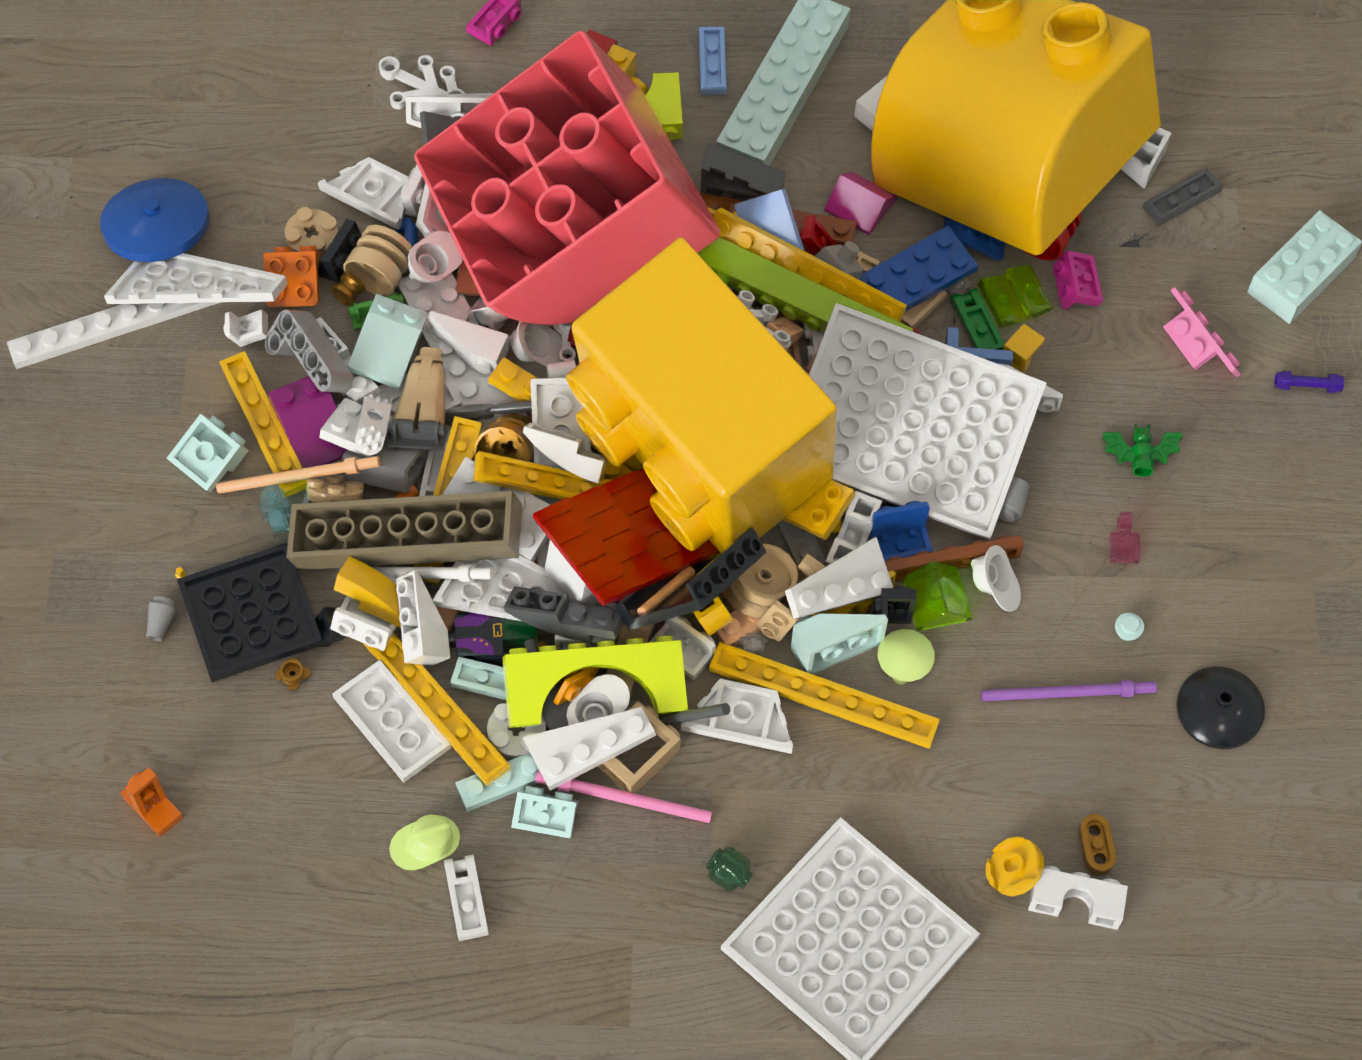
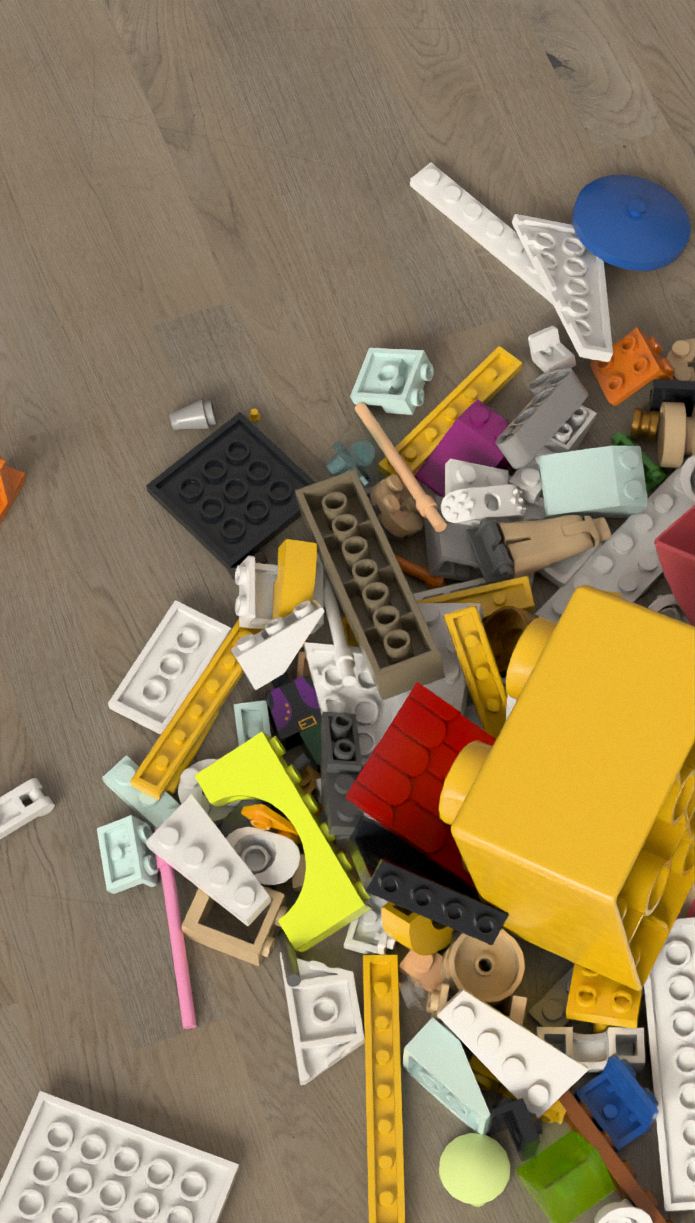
camera: 70 degrees right, 0 degrees up
pearl gold plate [275,657,310,691] -> none
yellowish green piece [389,814,460,871] -> none
white slope [429,311,509,374] -> none
dark grey piece [445,400,532,423] -> none
light nougat bar [637,567,695,615] -> none
clear green head [706,846,753,892] -> none

